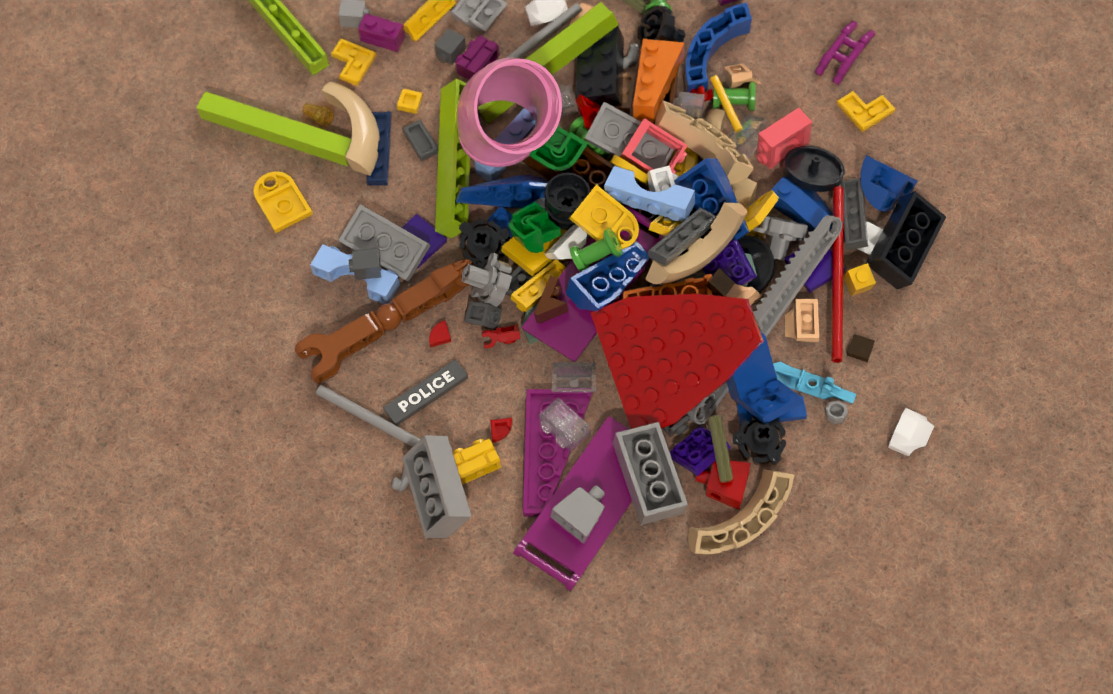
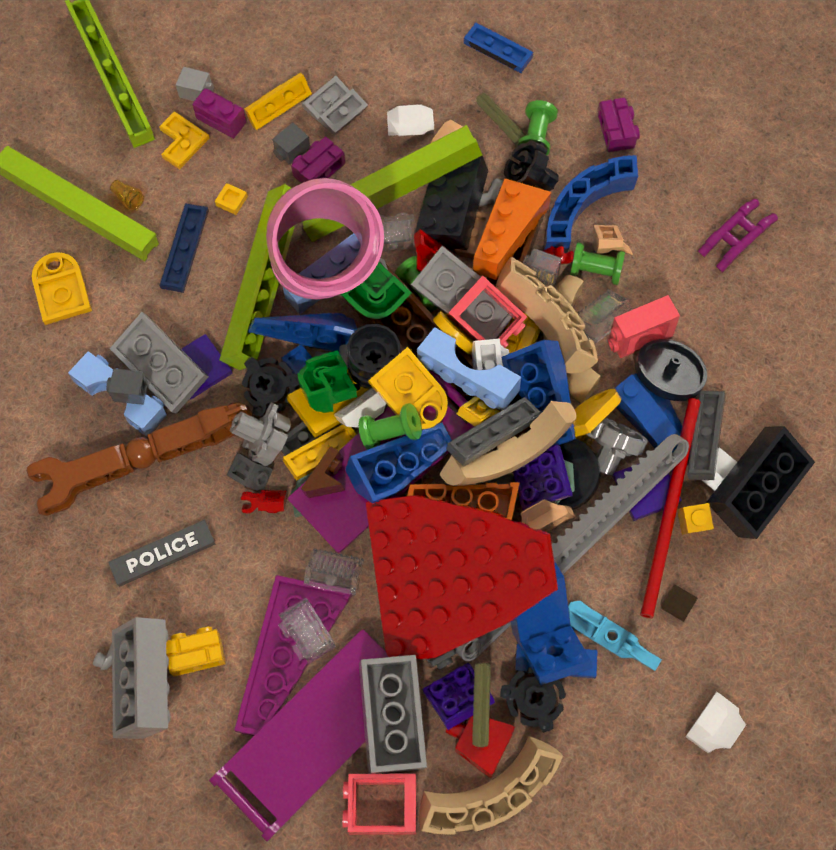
camera: 10 degrees right, 5 degrees up
light grey piece [316,385,421,447] -> none
tan brick [321,82,380,176] -> none
dark grey tile [402,120,438,161] -> none
red tile [429,320,451,348] -> none
red tile [490,418,513,443] -> none
light grey piece [506,3,582,59] -> none
light grey torso [550,486,605,544] -> none
dark brown tile [705,268,735,296] -> none
yellow bar [710,75,743,133] -> none
light nougat slope [785,299,819,342] -> none
light grey tile [825,401,848,424] -> none
yellow tile [836,91,895,132] -> none
blue brick [861,155,918,211] -> none
none -> coral window [343,774,416,835]

